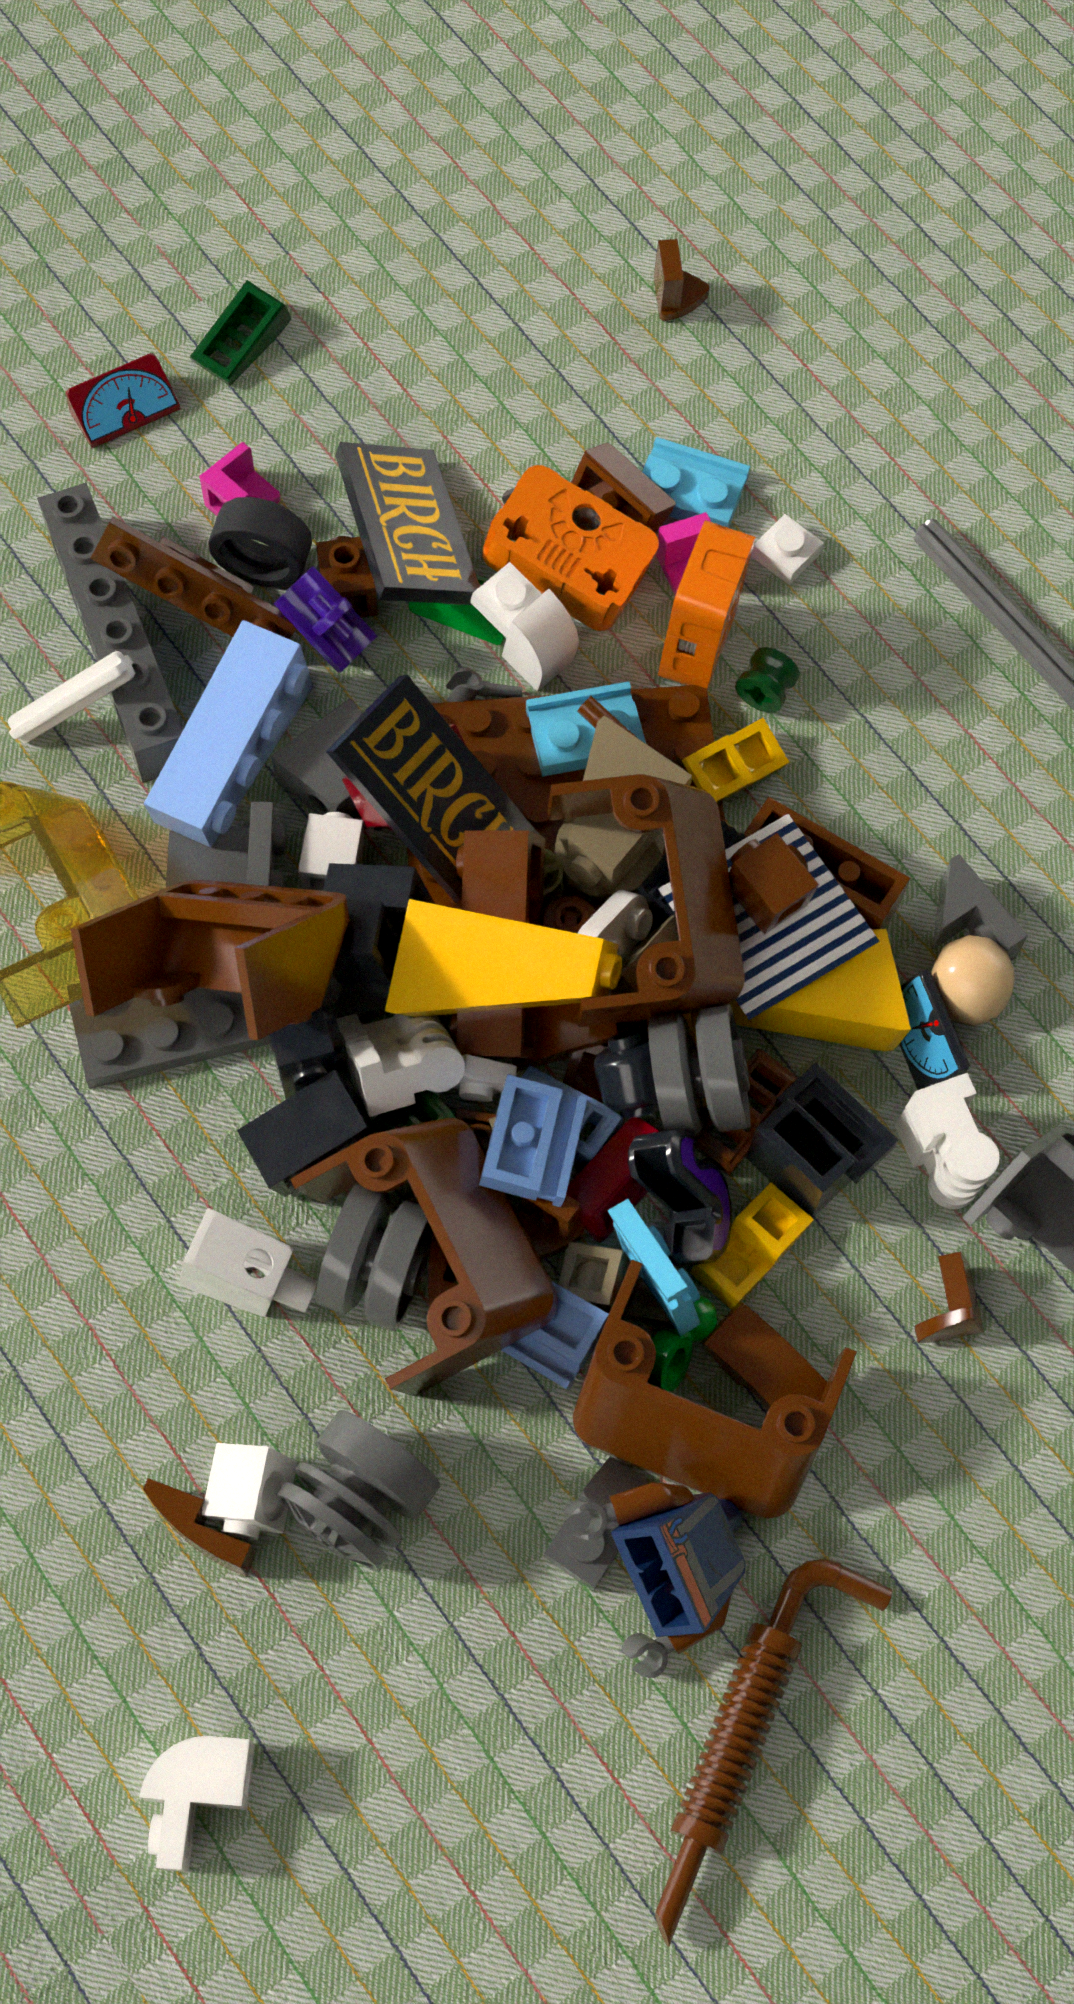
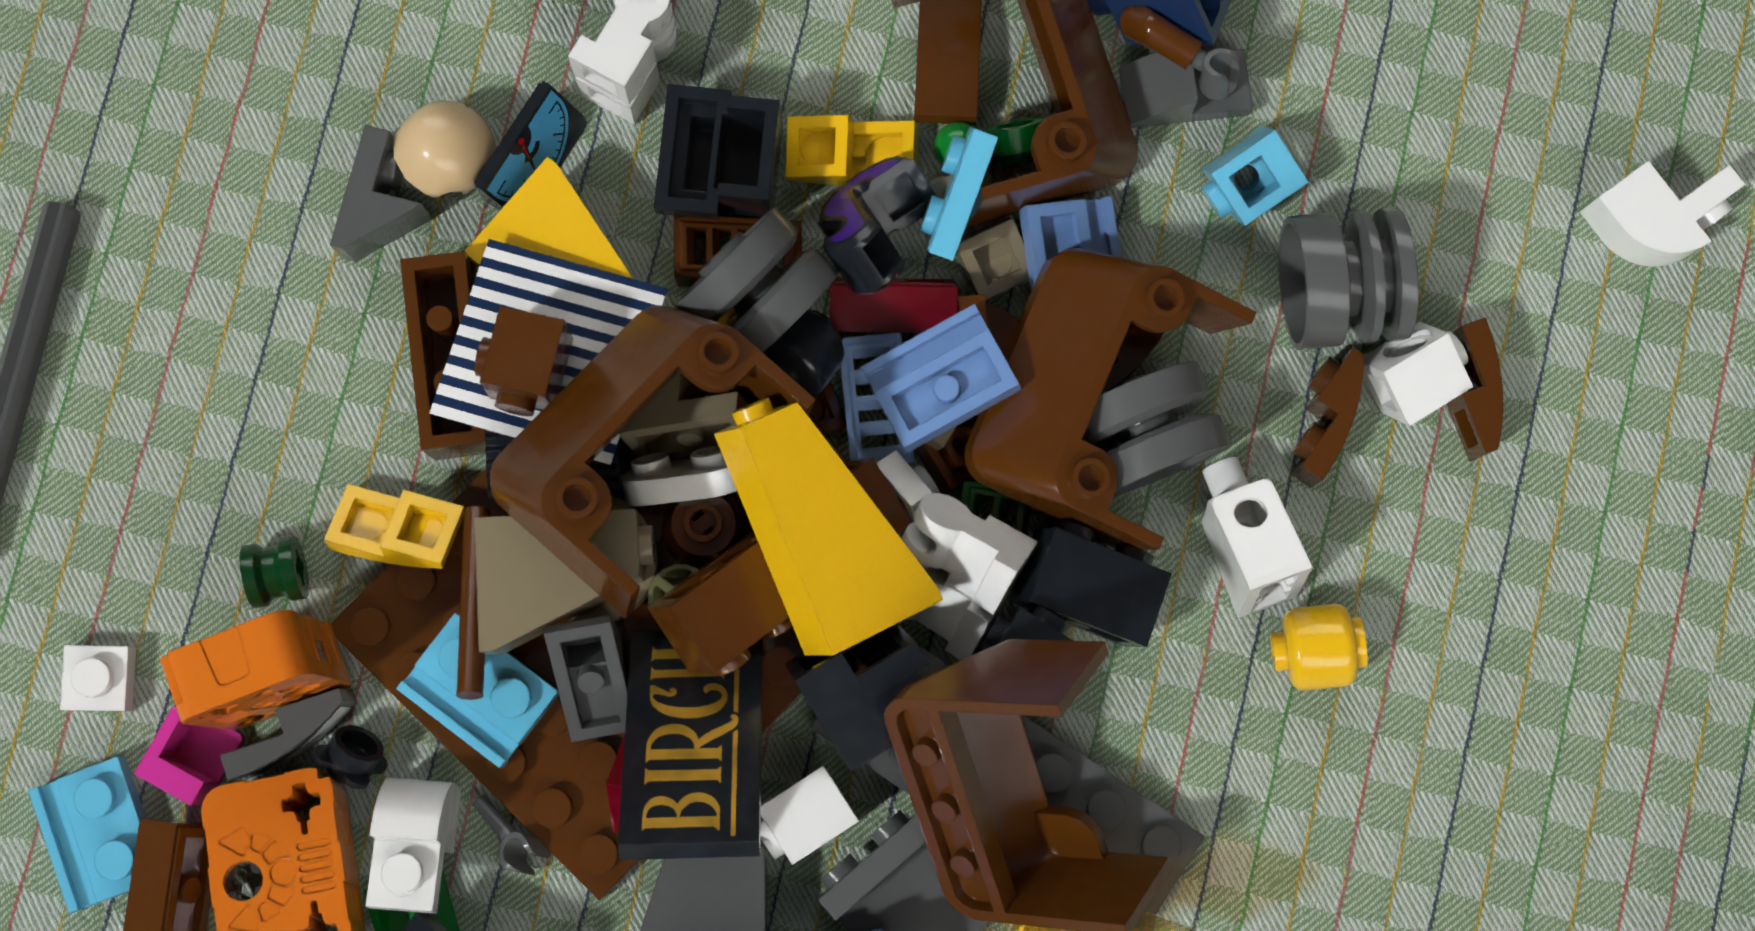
camera: 130 degrees left, 15 degrees up
none -> dark grey slope [220,688,357,780]
none -> black plate [313,725,388,789]
none -> dark grey slope [544,615,628,742]
none -> medium azure brick [1201,125,1309,226]
none -> yellow head [1270,603,1368,691]
none -> reddish brown slope [1290,348,1364,488]

